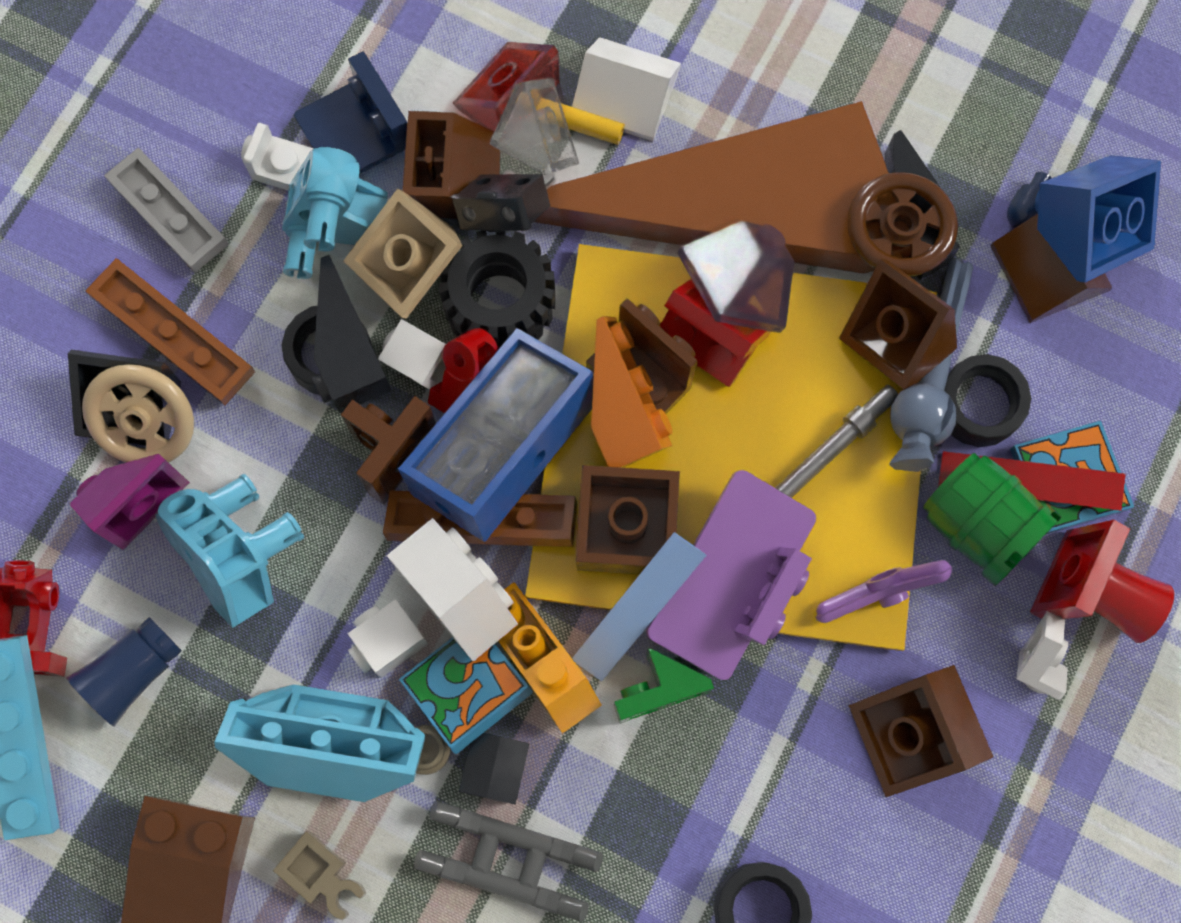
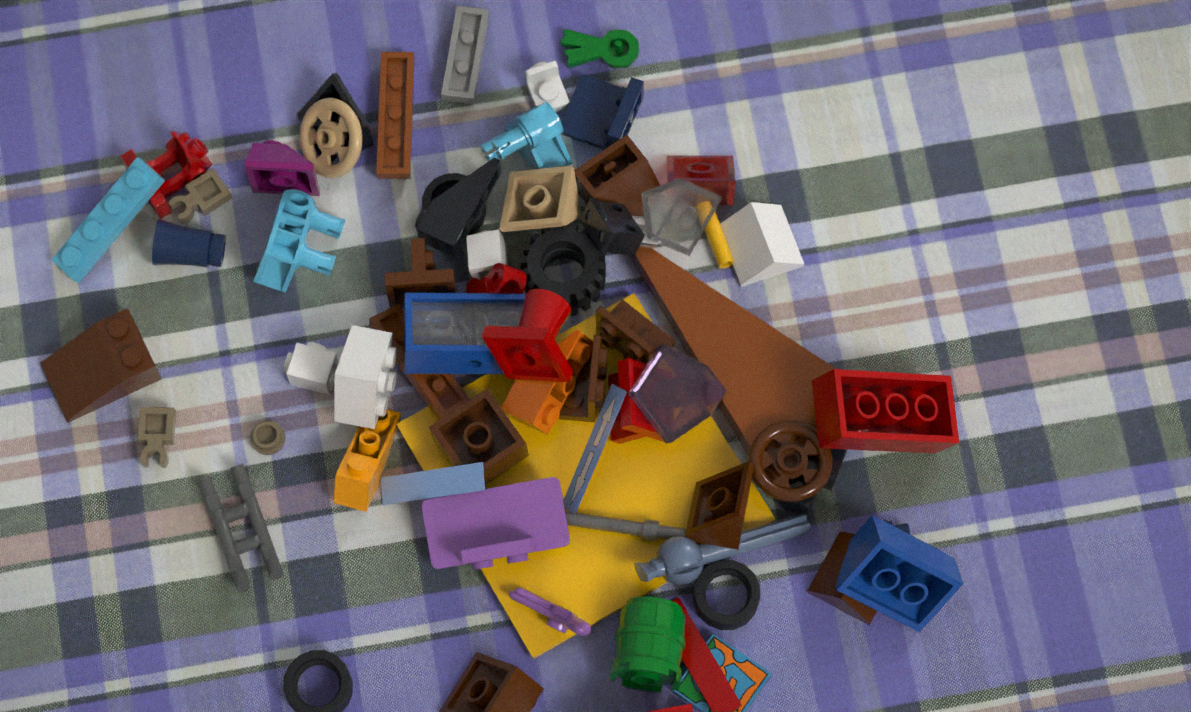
camera: 55 degrees right, 5 degrees down
medium azure wedge [214,684,425,802] -> none
tile [399,637,533,754] -> none
black piece [459,733,530,805] -> none
green slope [613,648,714,724] -> none
none -> dark tan plate [168,168,233,224]
none -> red plant [481,289,573,383]
none -> green piece [560,29,639,69]
none -> light blue sticker [563,384,627,515]
none -> reddish brown bracket [596,299,675,367]
none -> red brick [811,369,959,453]

